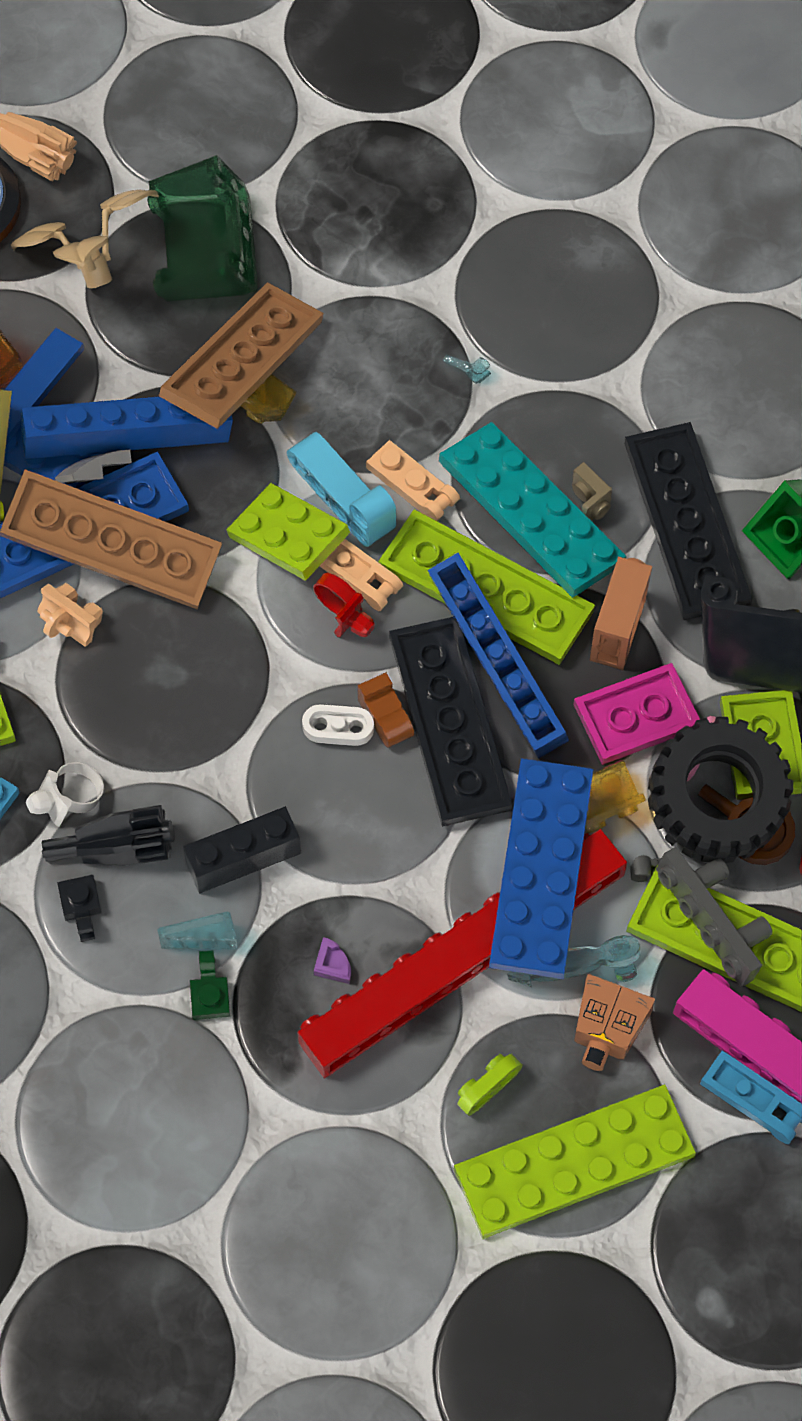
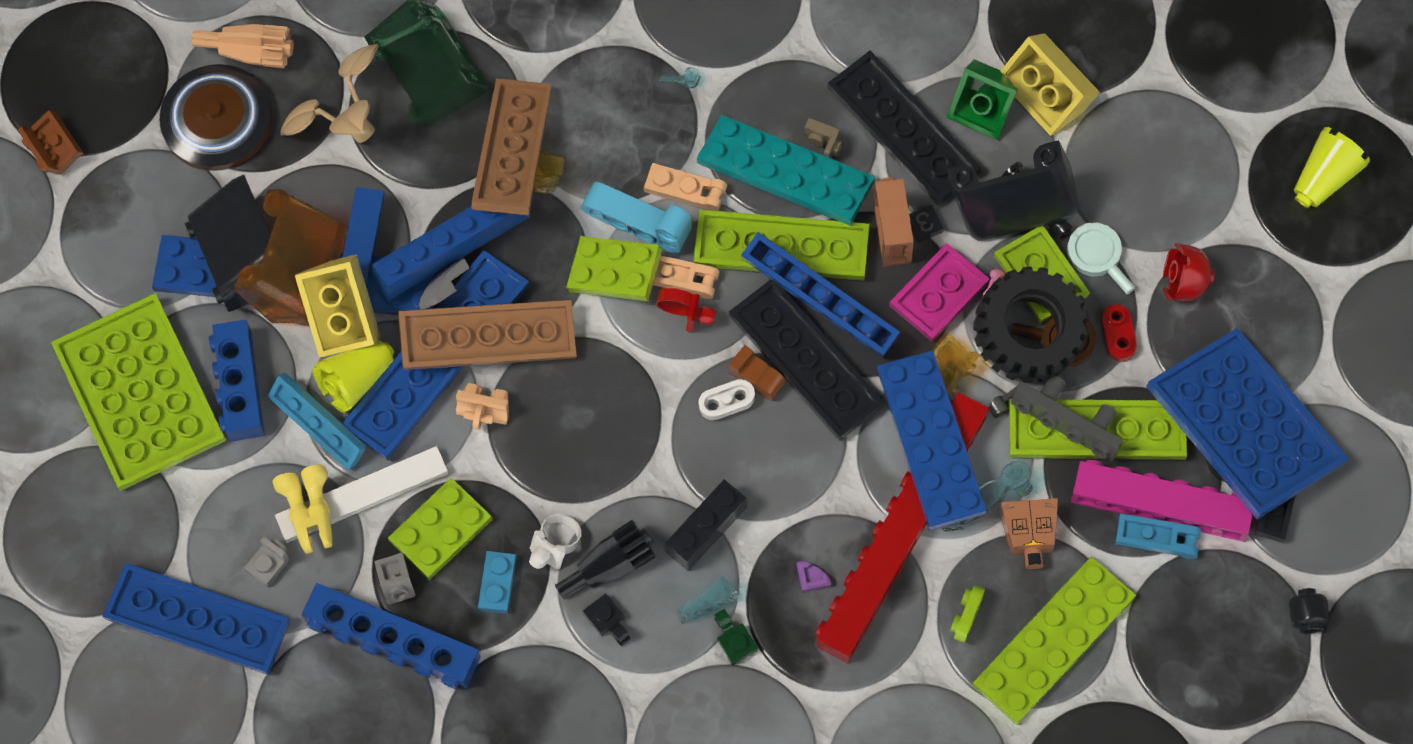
camera: 20 degrees left, 5 degrees up
none -> black tile [909,205,944,243]

